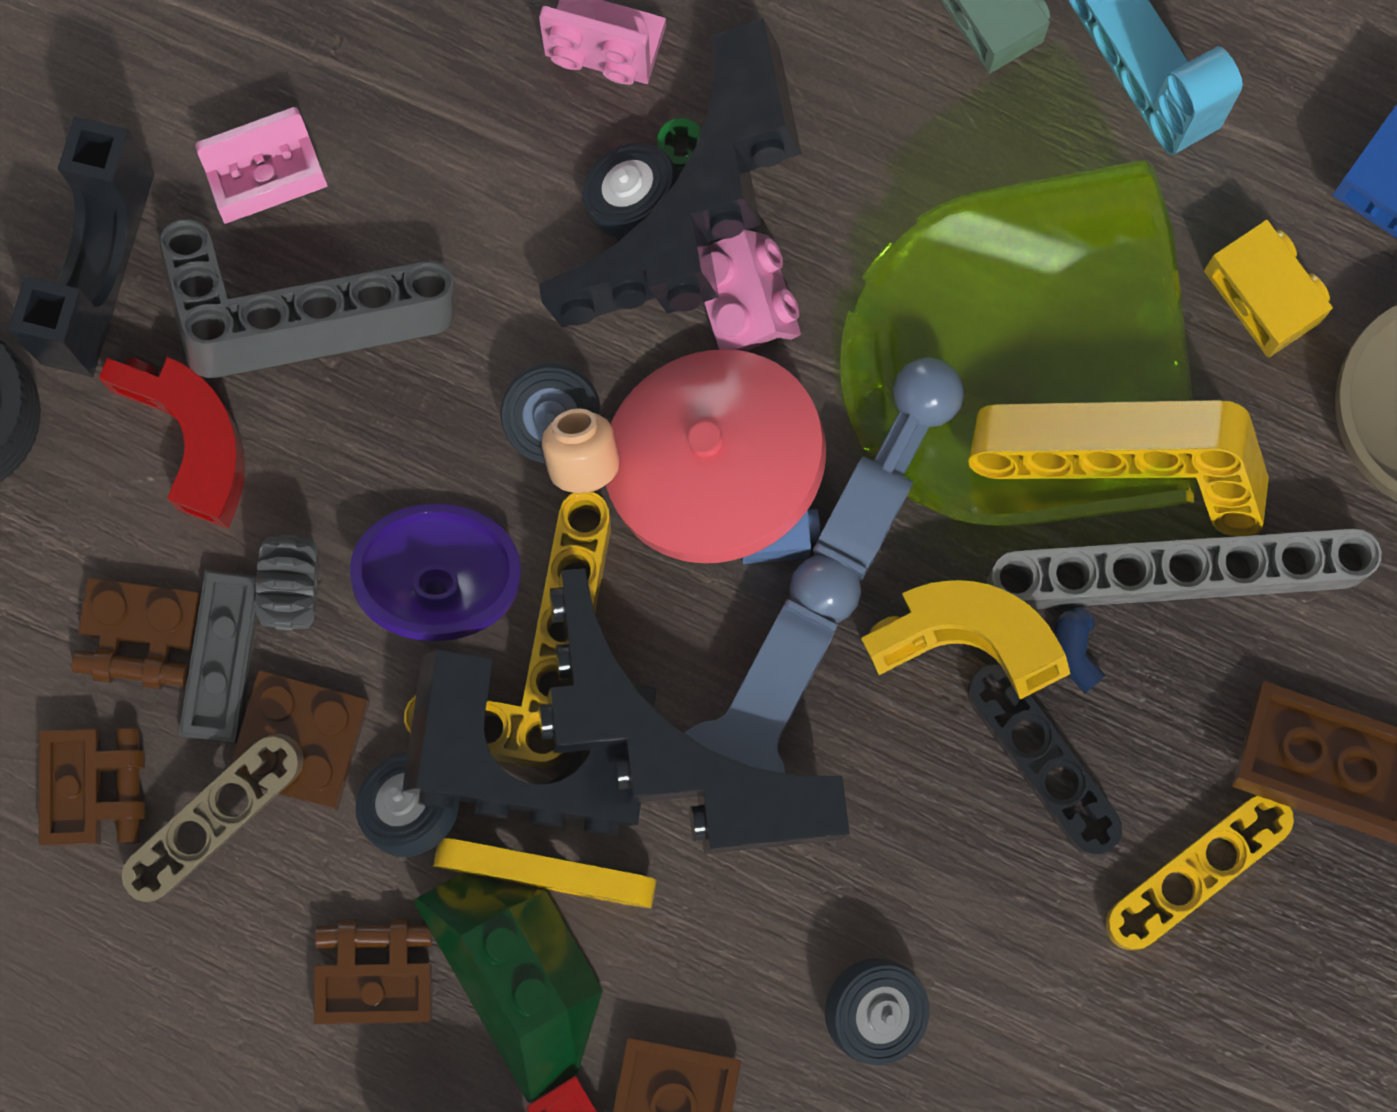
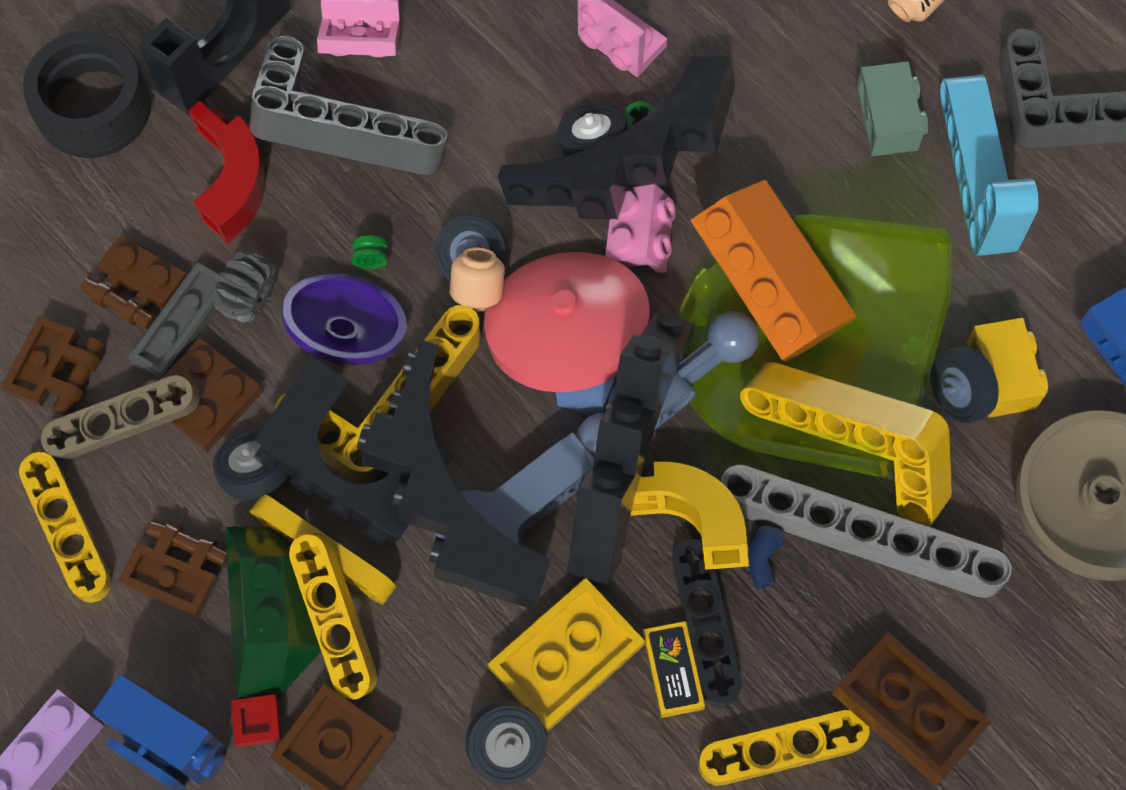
camera: 25 degrees right, 10 degrees down
none -> yellow beam [19,452,112,603]
none -> yellow beam [289,533,377,700]
none -> green bush [351,236,388,269]
none -> yellow plate [487,578,645,733]
none -> black arch [567,313,695,585]
none -> tile [643,621,705,718]
none -> orange slope [690,179,857,363]
none -> black wheel [930,346,999,423]

